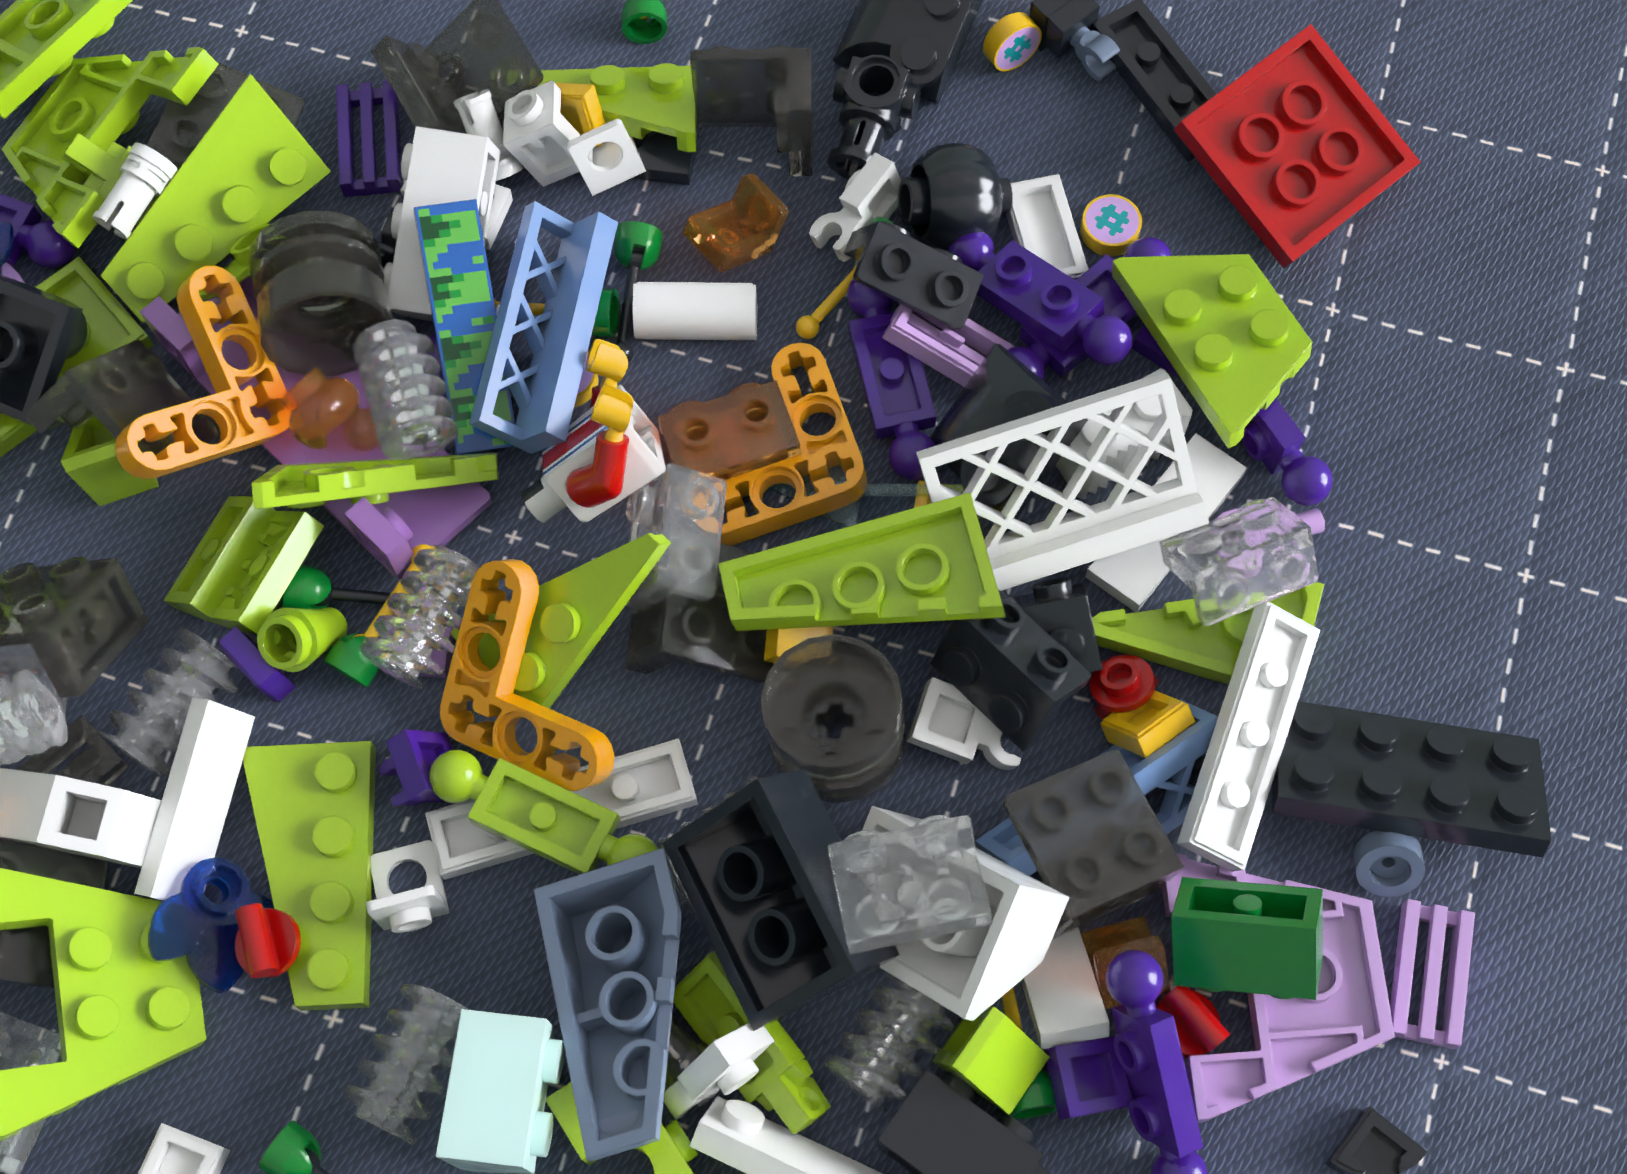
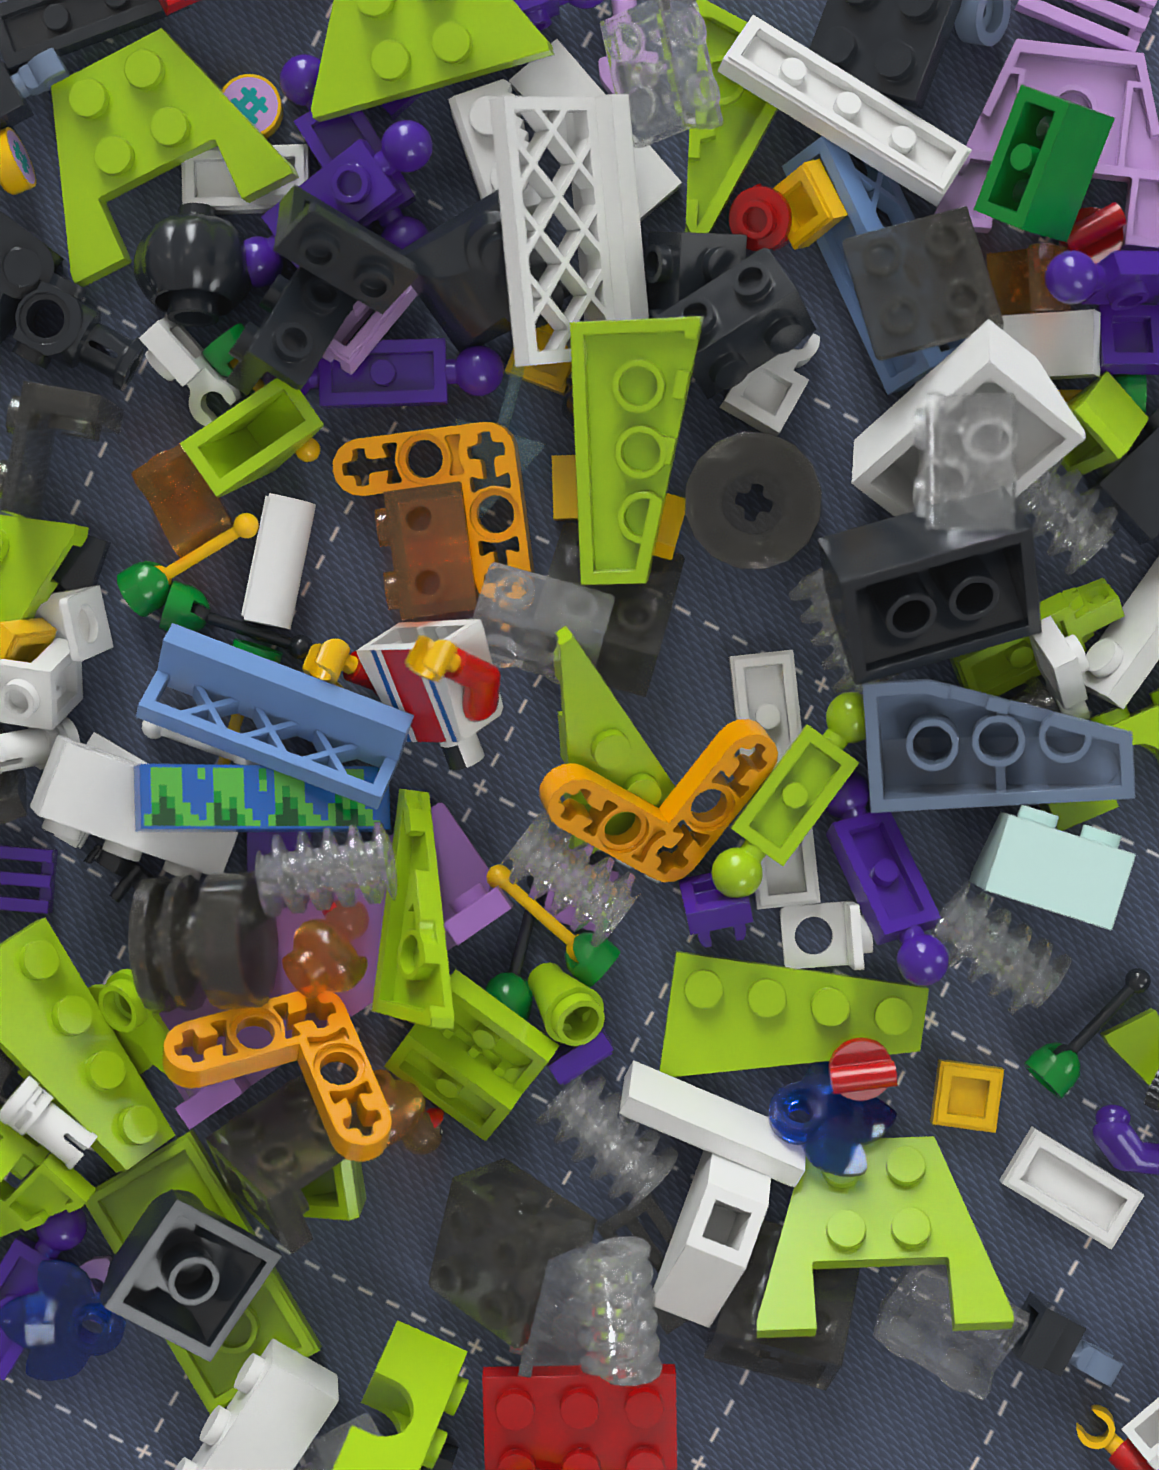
camera: 80 degrees left, 20 degrees up
none -> lime wing [51,28,299,287]
none -> hinge [117,513,259,617]
none -> lime slope [180,378,324,498]
none -> black bracket [273,184,418,314]
none -> clear orange animal [349,1069,444,1155]
none -> dark purple plate [825,770,949,986]
none -> yellow tile [930,1059,1004,1133]

